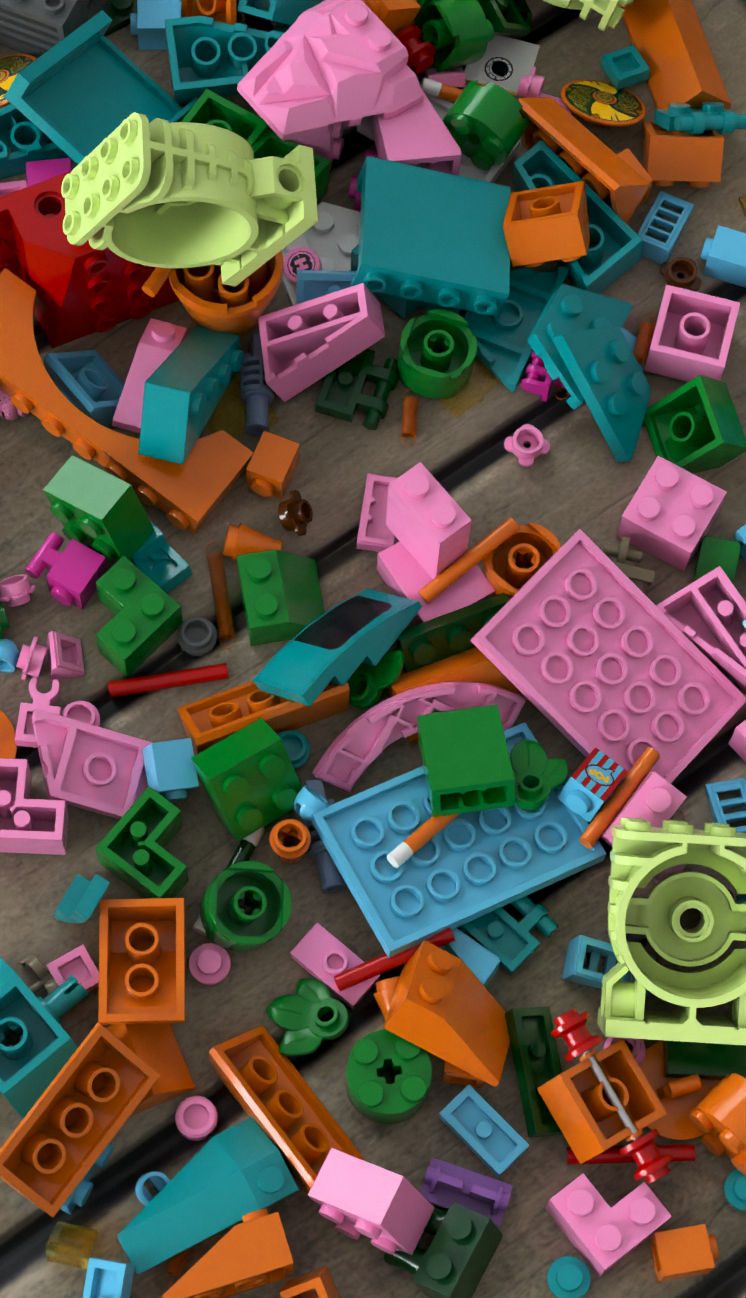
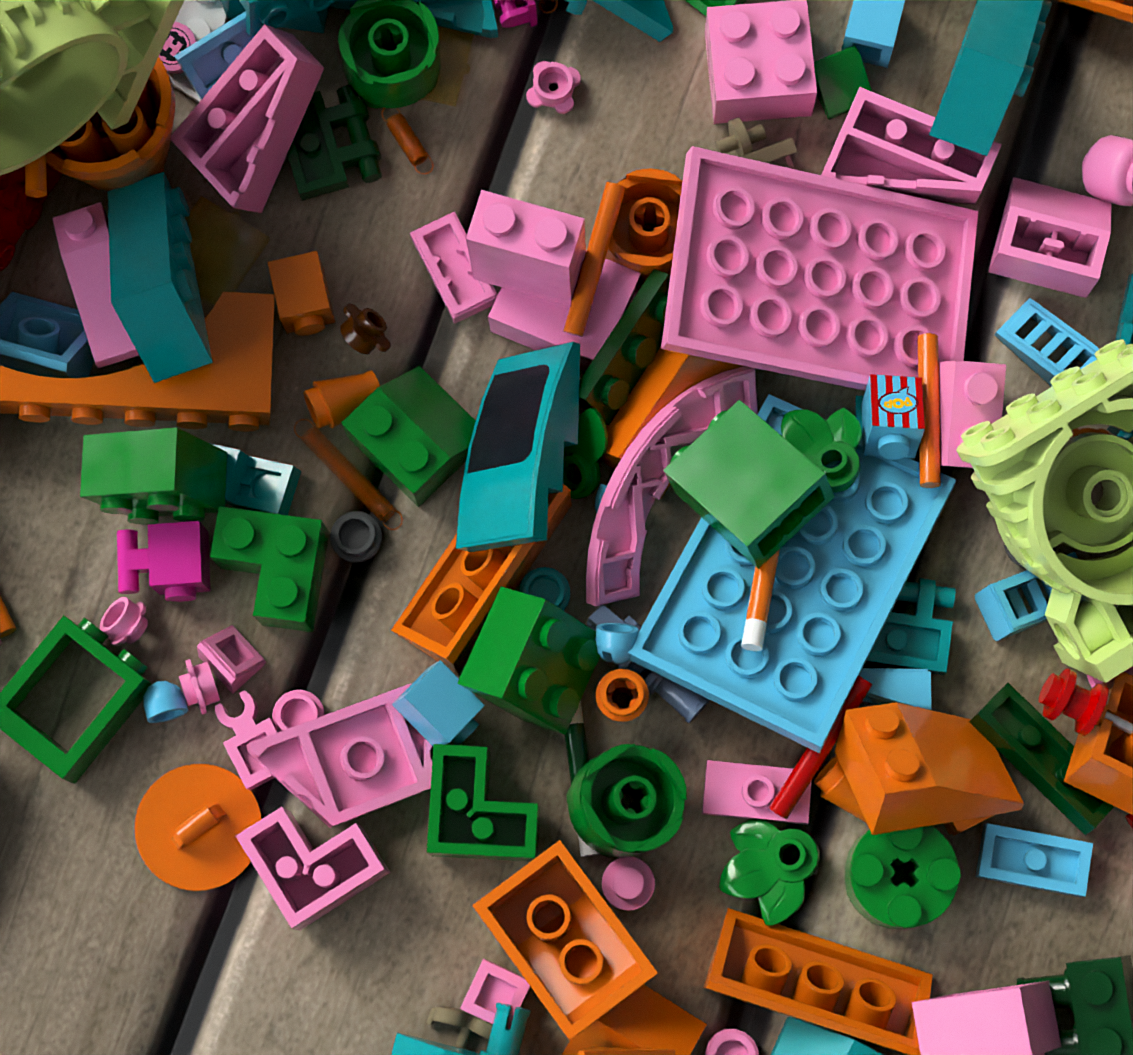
camera: 25 degrees left, 10 degrees up
teal slope [53,874,110,923] -> none
red bar [107,663,229,698] -> none
sand blue hinge [240,333,274,437] -> none
medium lavender hinge [420,1157,513,1227] -> none

